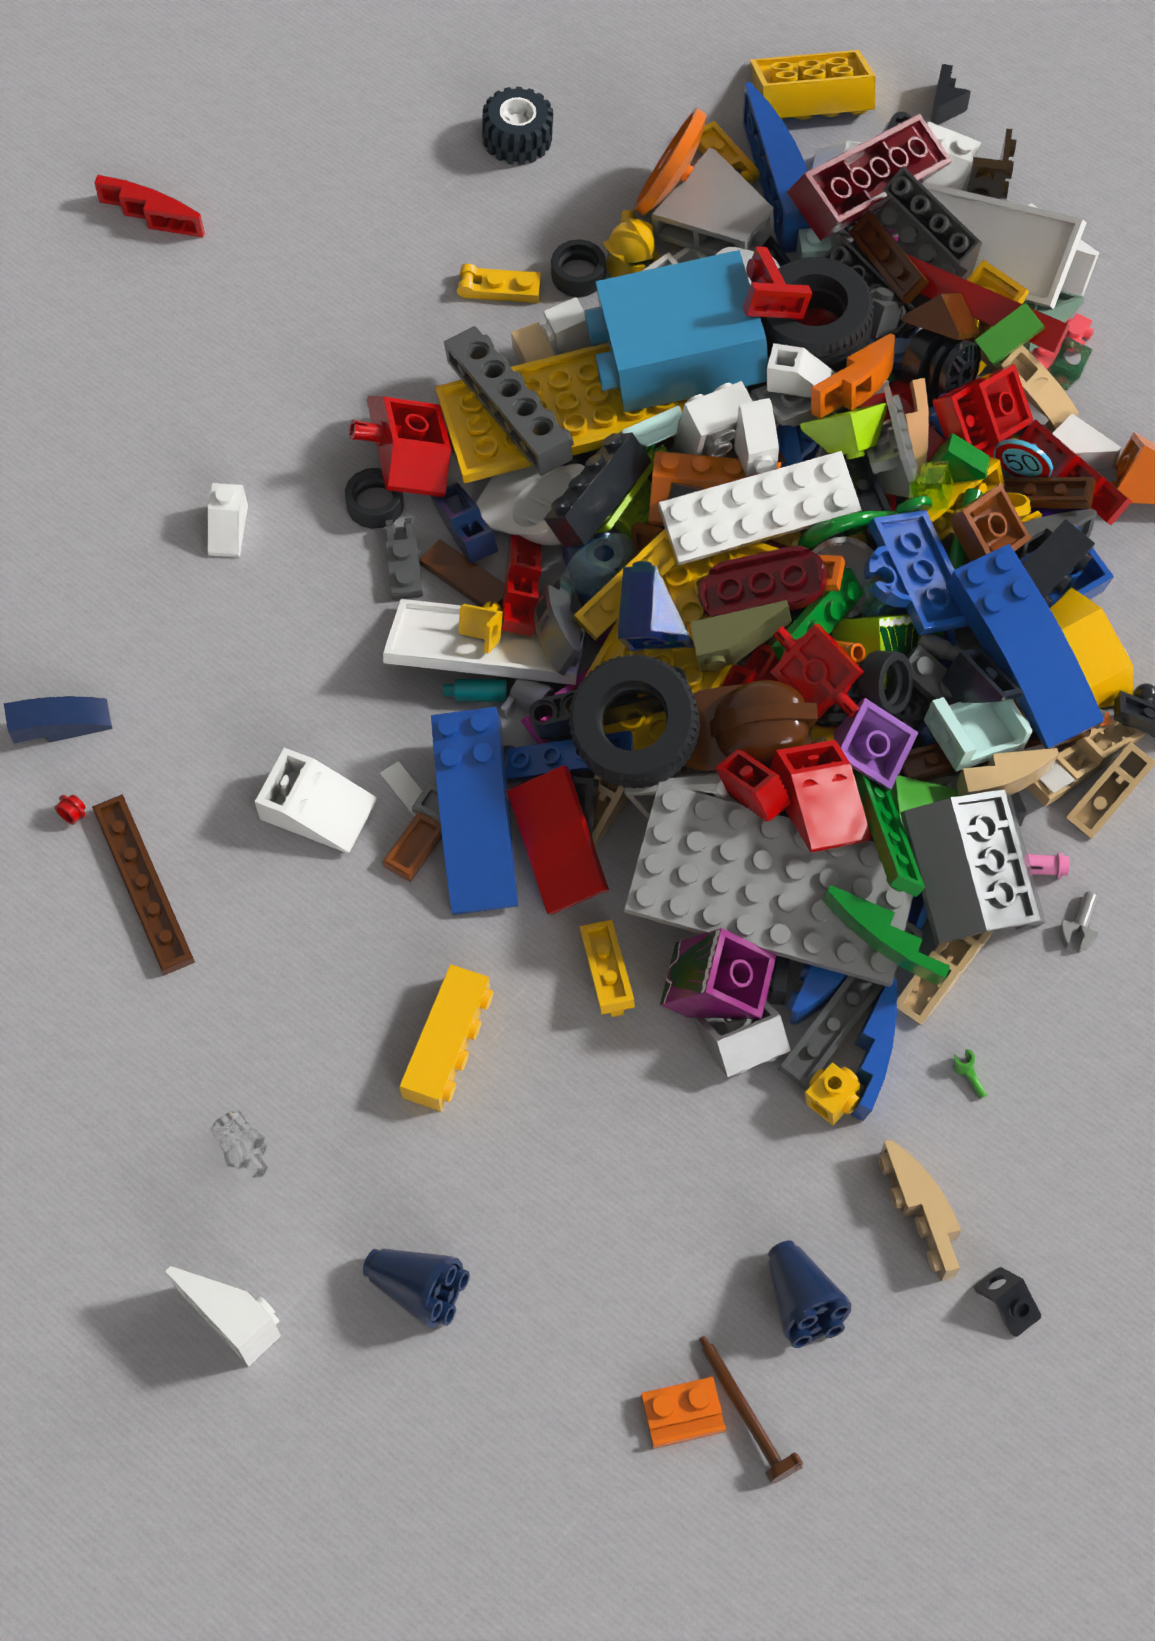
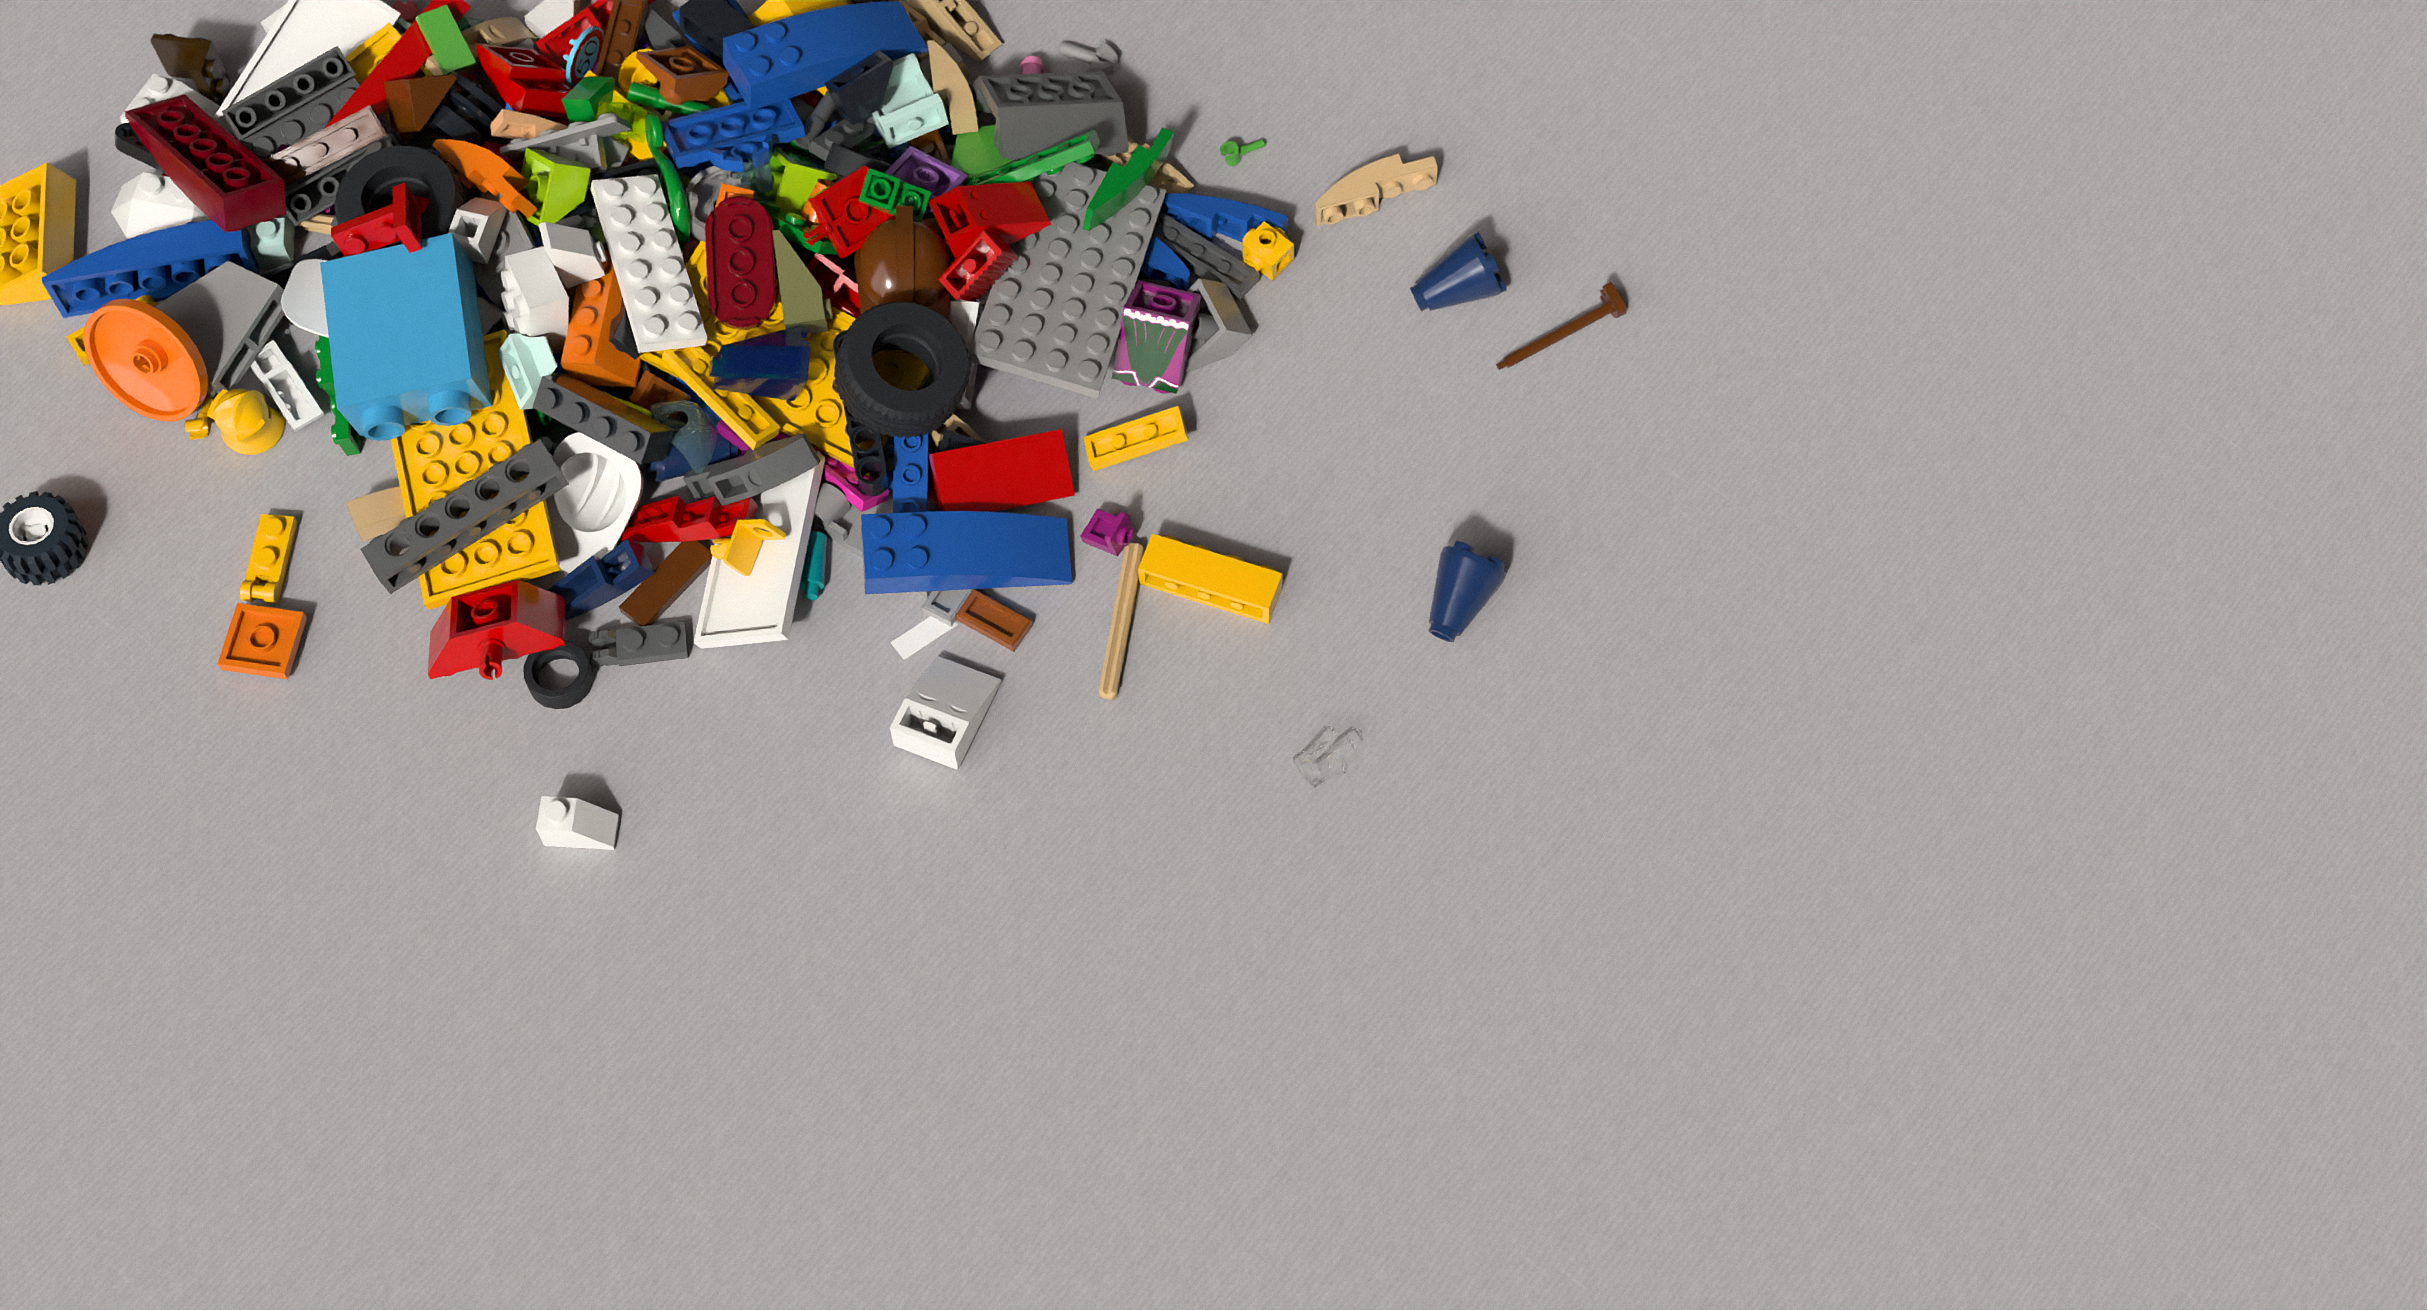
camera: 90 degrees left, 0 degrees up
dark blue slope [4,696,113,744] -> none
red plate [55,794,86,825] -> none
reddish brown tile [92,794,195,976] -> none
red slope [94,174,205,237] -> none
white slope [165,1266,281,1367] -> none
white slope [542,297,591,352] -> none
black tyre [551,239,606,297] -> none
orange plate [641,1377,726,1449] -> none
black slope [930,64,971,125] -> none
black bracket [974,1267,1041,1337] -> none
none -> orange plate [217,603,307,680]
none -> green slope [858,168,931,222]
none -> magenta bracket [1080,509,1134,557]
none -> tan axle [1098,542,1144,700]

